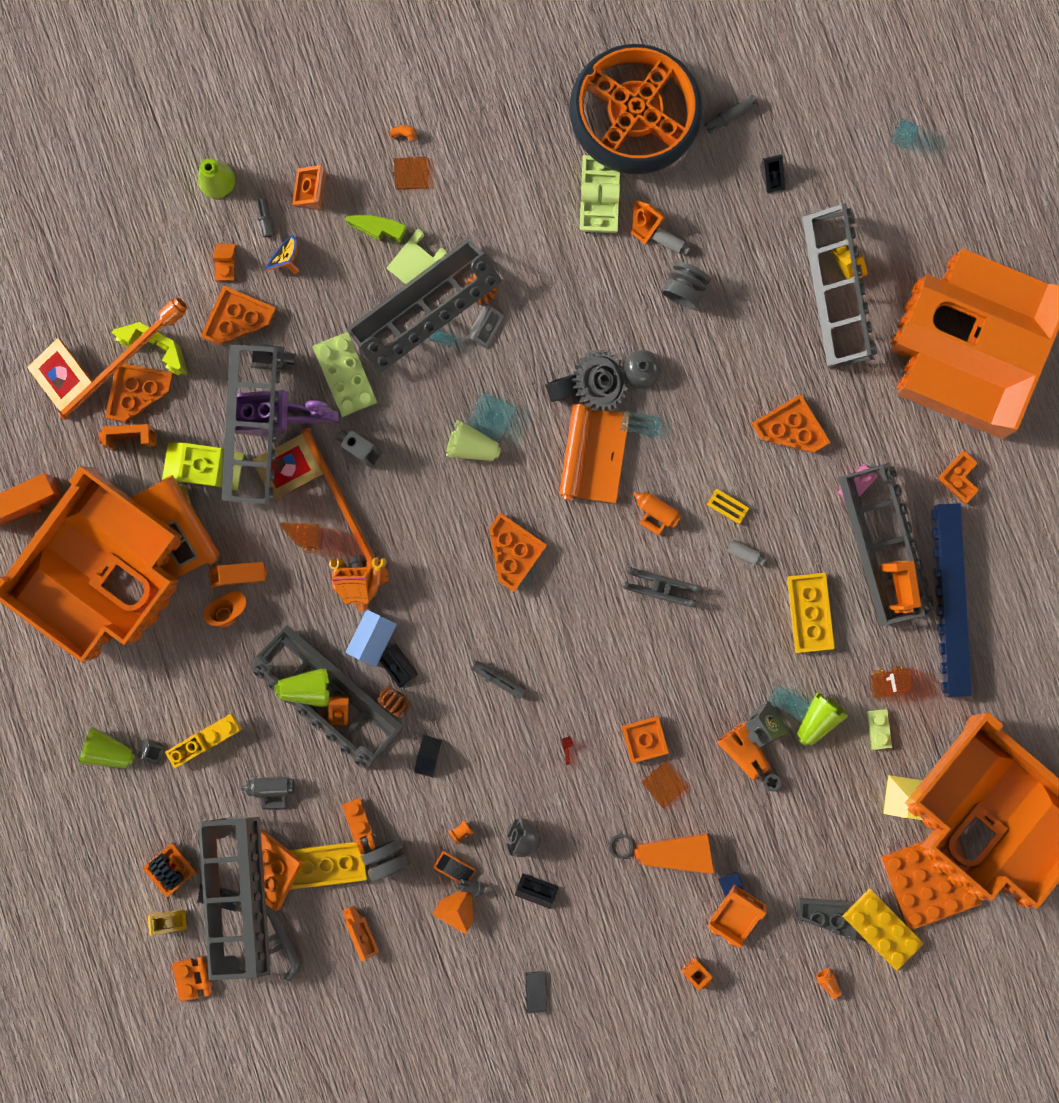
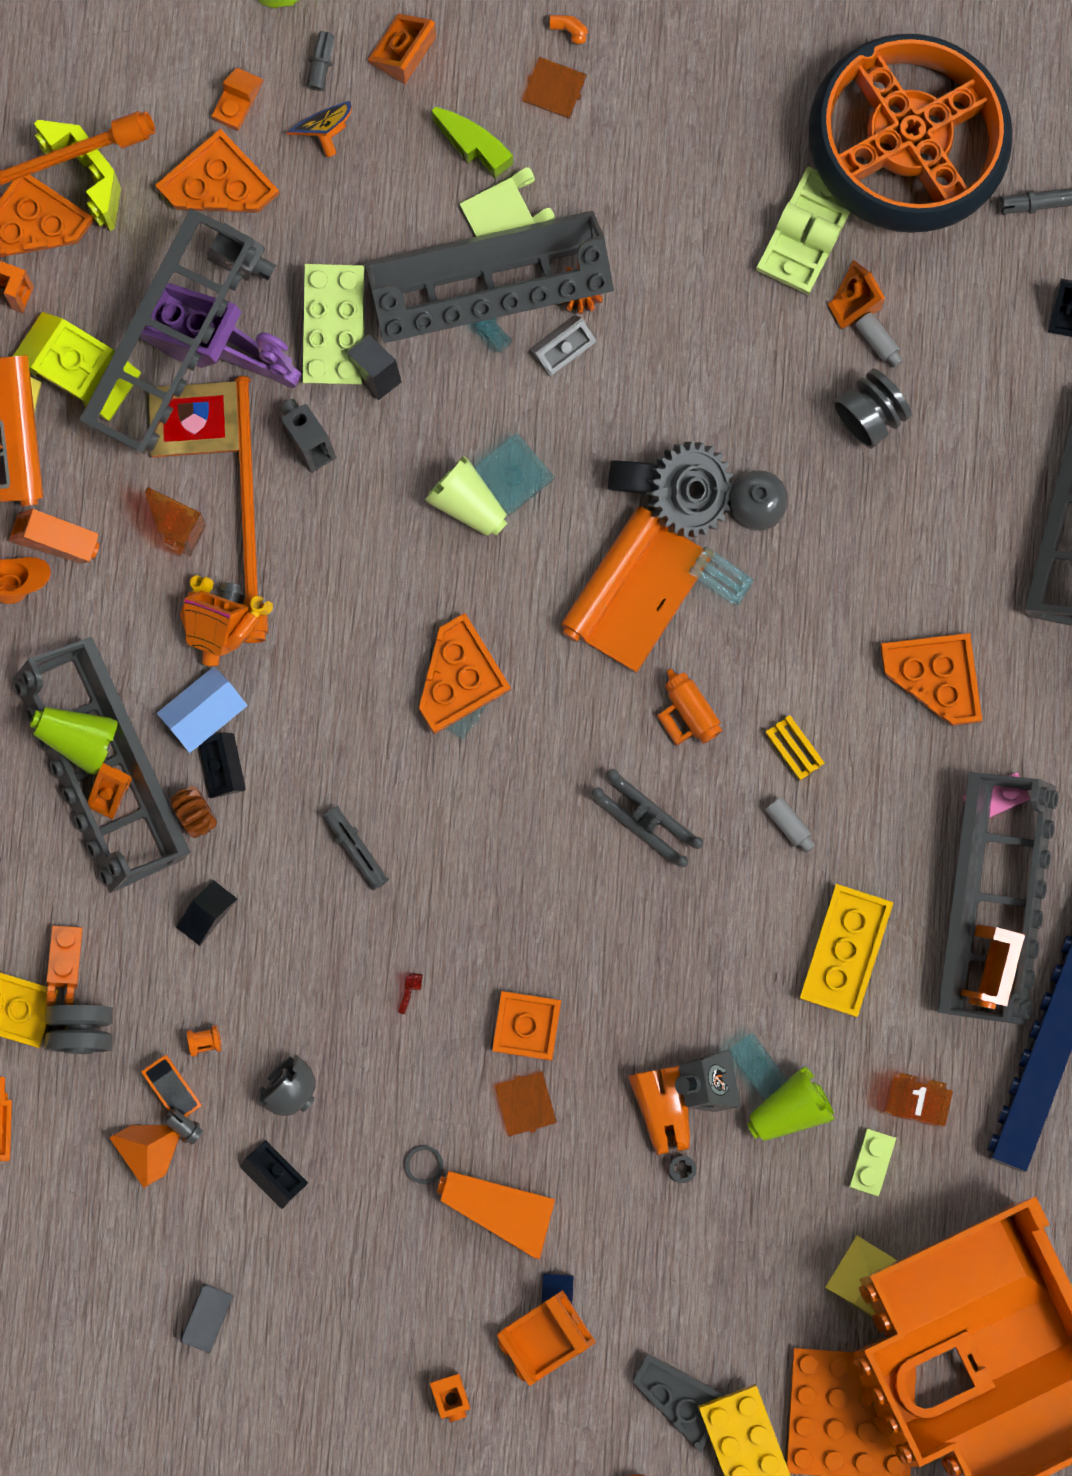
camera: 20 degrees right, 5 degrees down
none -> black slope [345,334,402,400]

